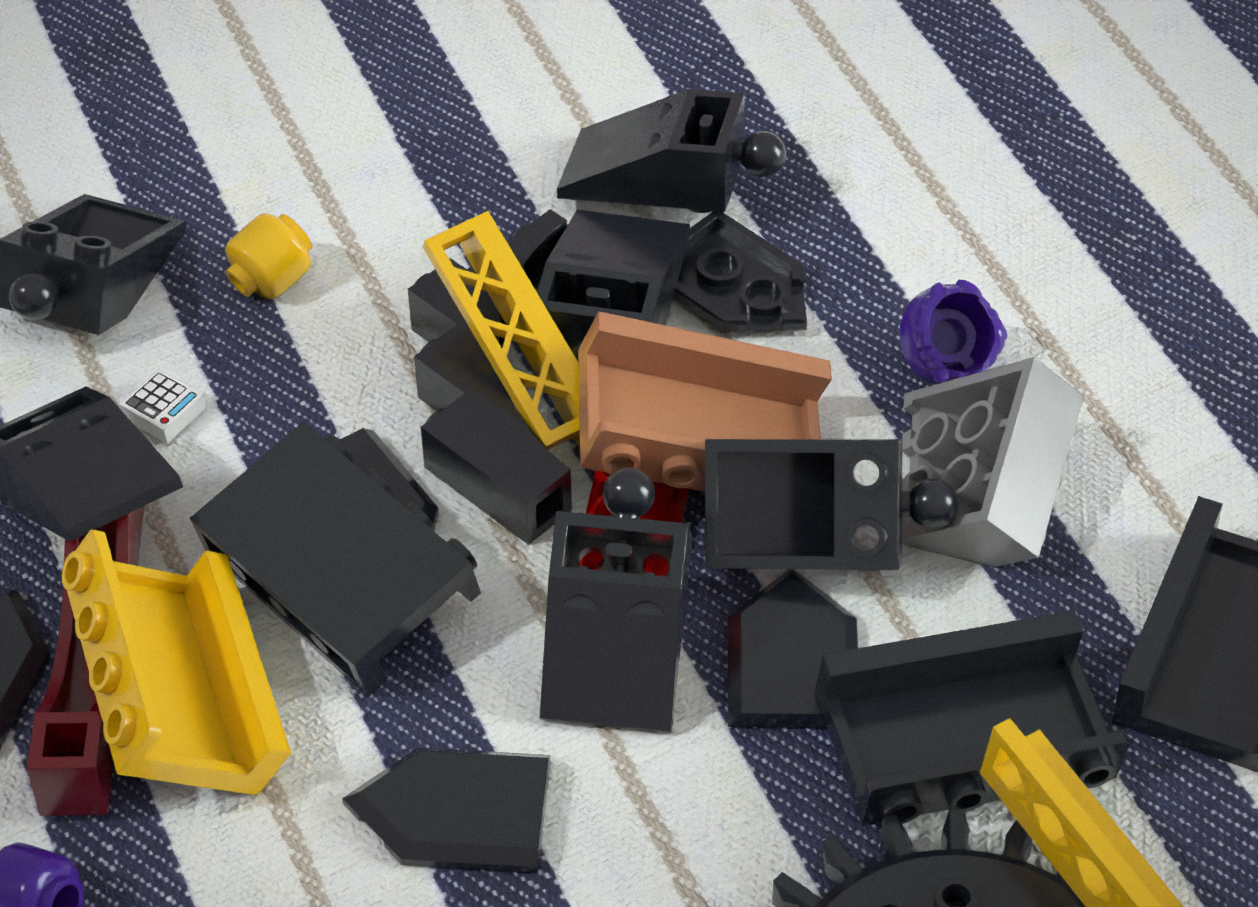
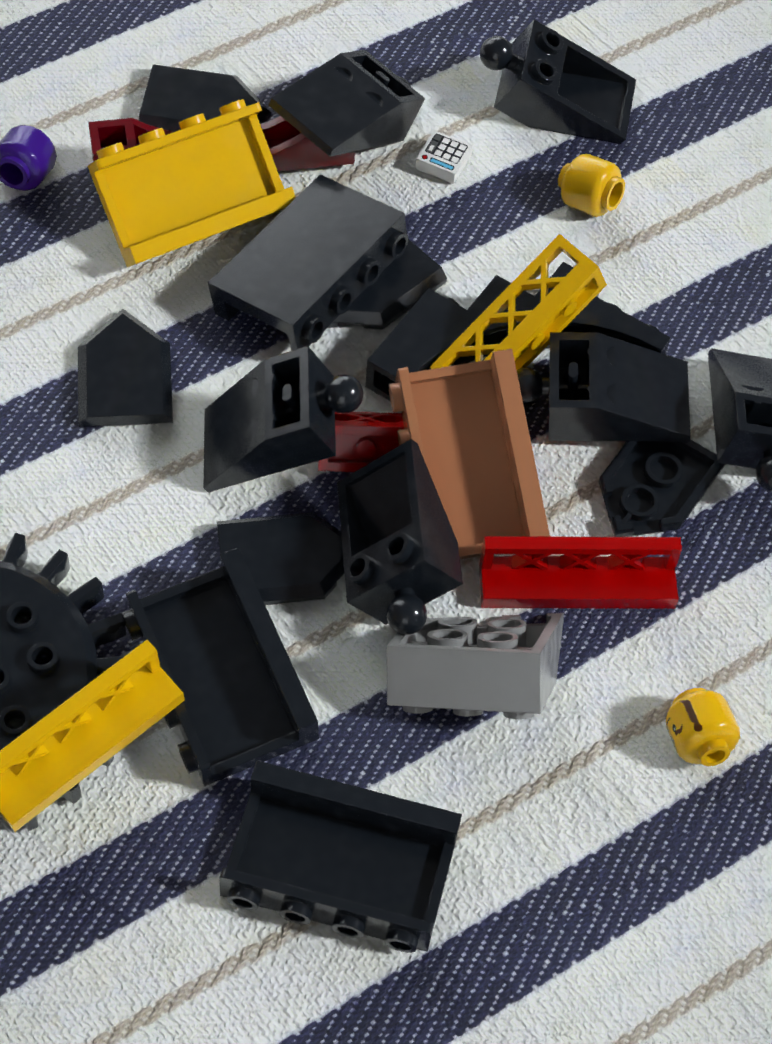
camera: 75 degrees right, 10 degrees up
dark purple hair [899,279,1008,385] -> none
none -> red fence [479,536,682,609]
none -> yellow head [665,688,740,766]

